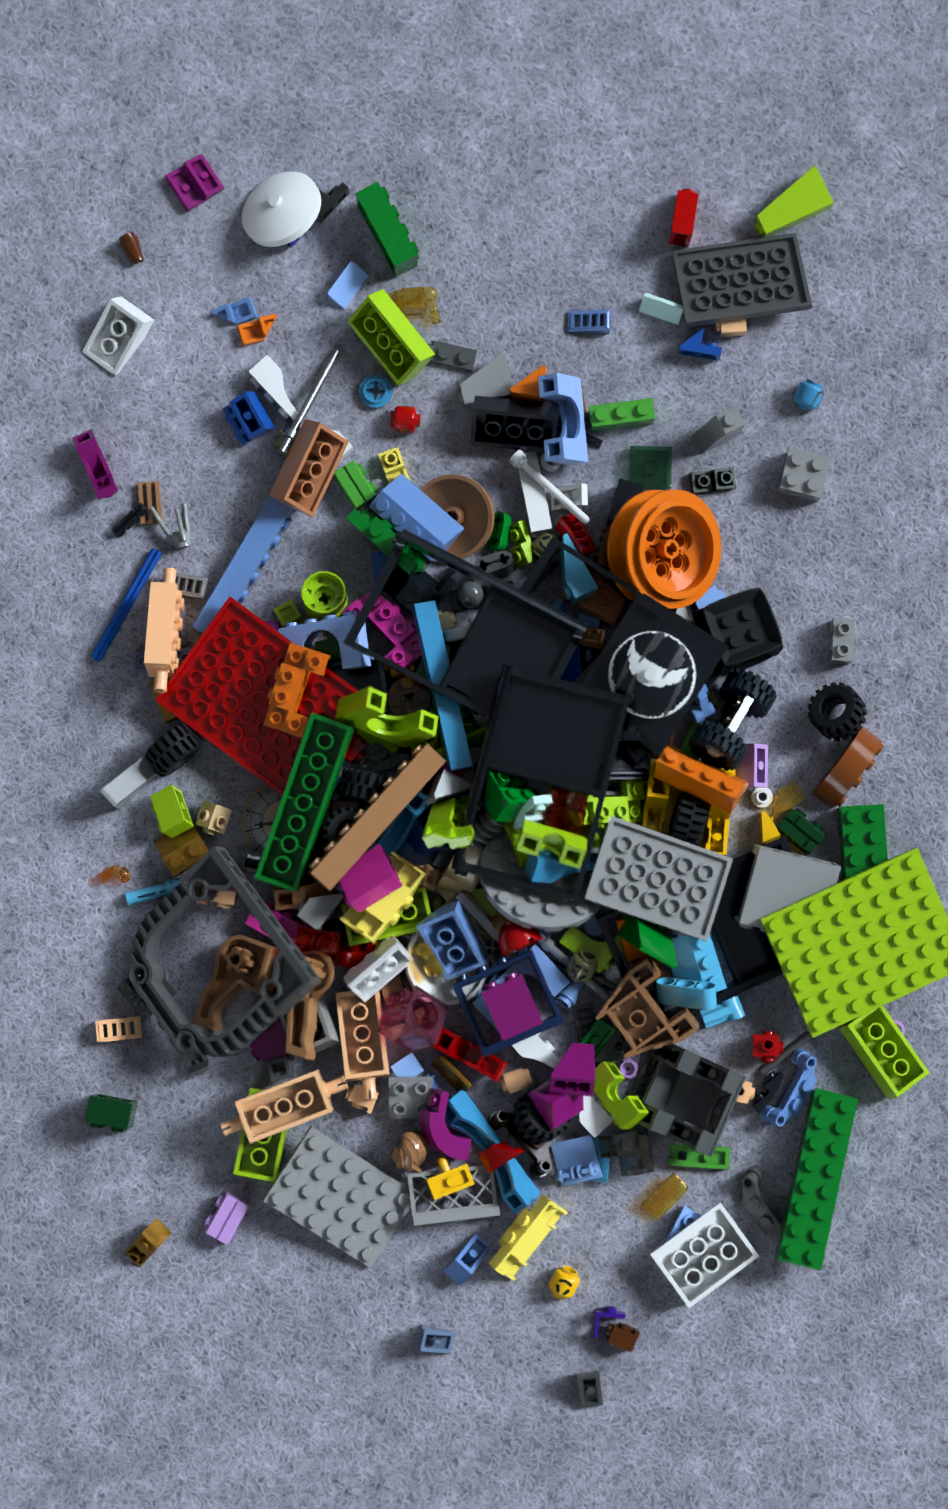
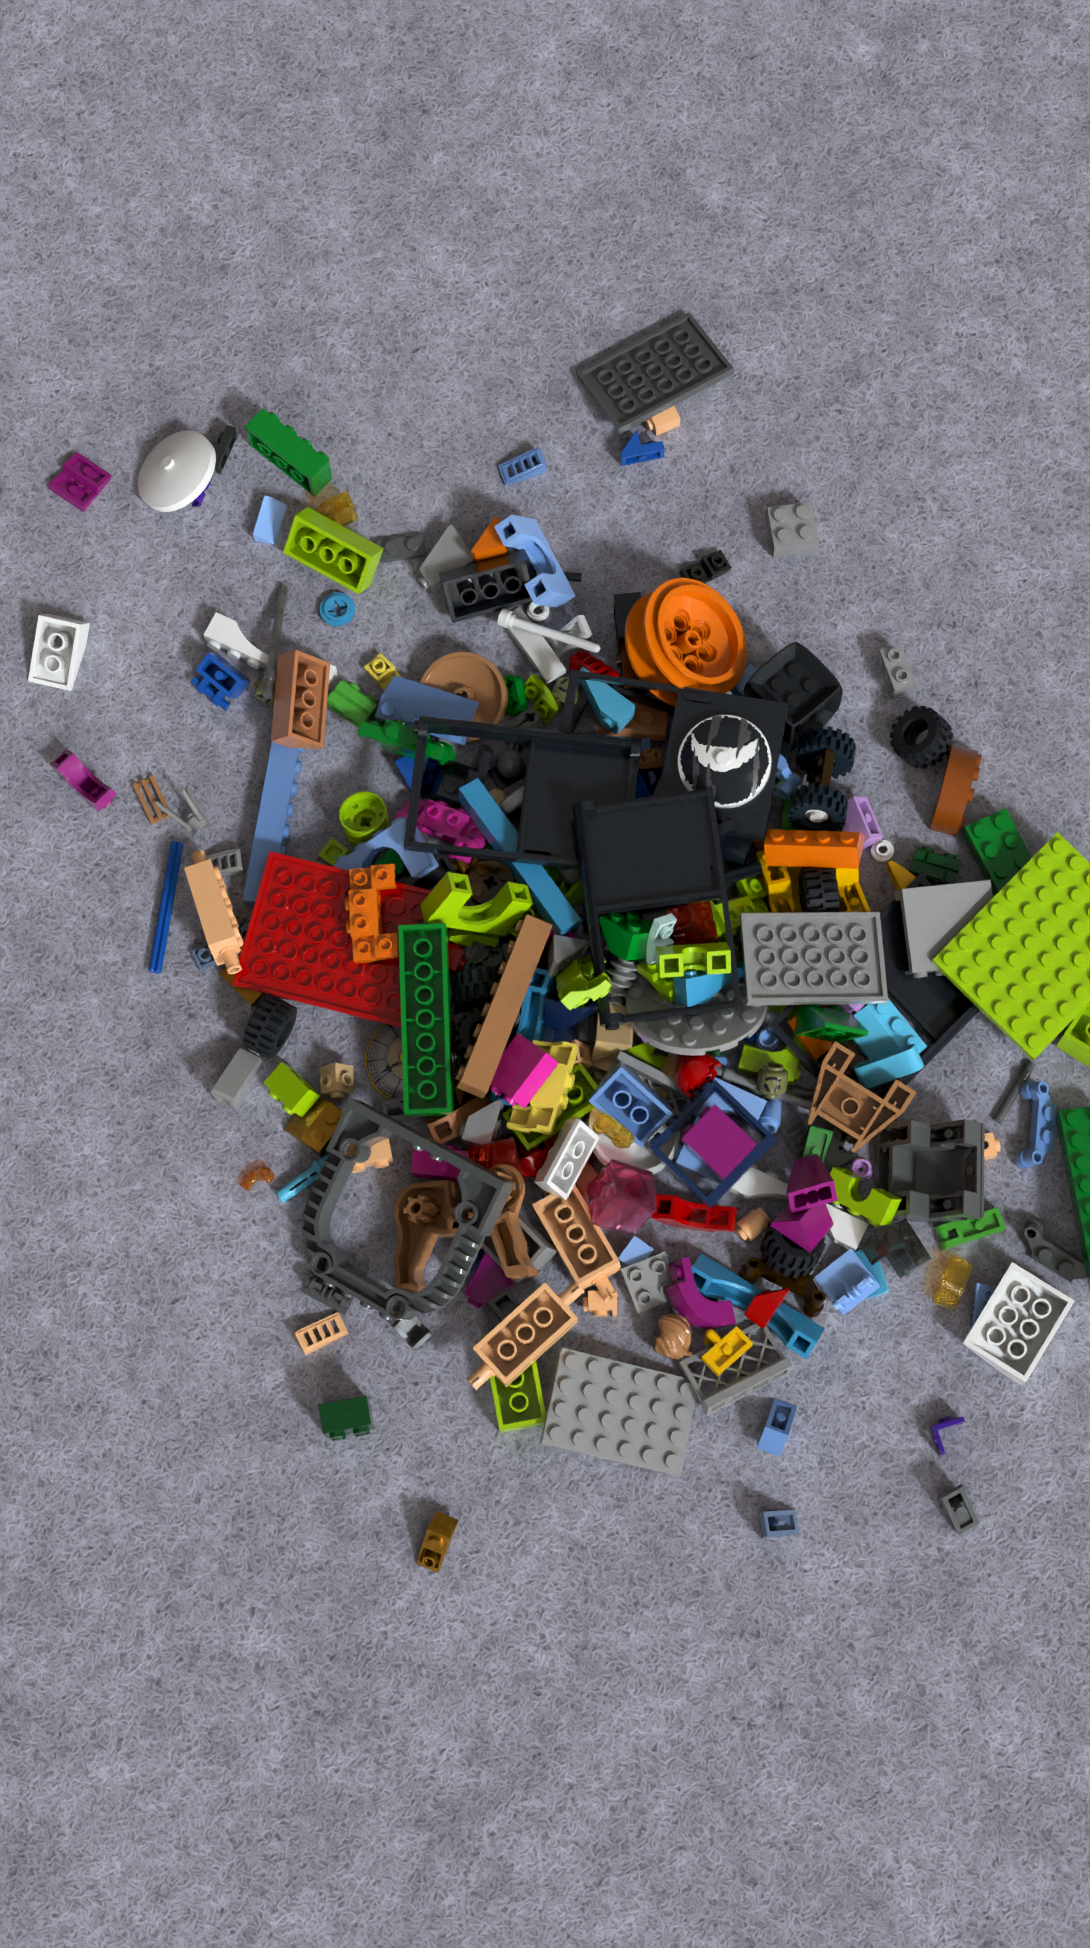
camera: 15 degrees left, 10 degrees down
black axle [112,503,148,537] -> none
reddish brown cone [118,232,144,265] -> none
lavender brick [204,1192,250,1245] -> none
medium blue slope [212,297,258,325] -> none
orange slope [237,314,277,347] -> none
red head [390,406,420,433] -> none
clear yellow bar [422,286,441,324] -> none
pearl gold slope [432,1055,472,1092] -> none
light yellow bracket [489,1194,568,1281] -> none
yellow head [548,1265,580,1300] -> none
bright green brick [588,398,655,432] -> none
reddish brown brick [604,1322,640,1353] -> none
clear green plate [629,446,672,490] -> none
light aqua slope [639,293,683,325] -> none
red slope [668,188,699,247] -> none
light grey slope [692,406,745,454] -> none
medium azure piece [699,995,745,1028] -> none
black slope [751,1071,784,1113] -> none
red brick [753,1031,784,1063] -> none
lime slope [754,166,834,237] -> none
clear yellow slope [770,780,807,820] -> none
dark azure head [793,379,824,412] -> none

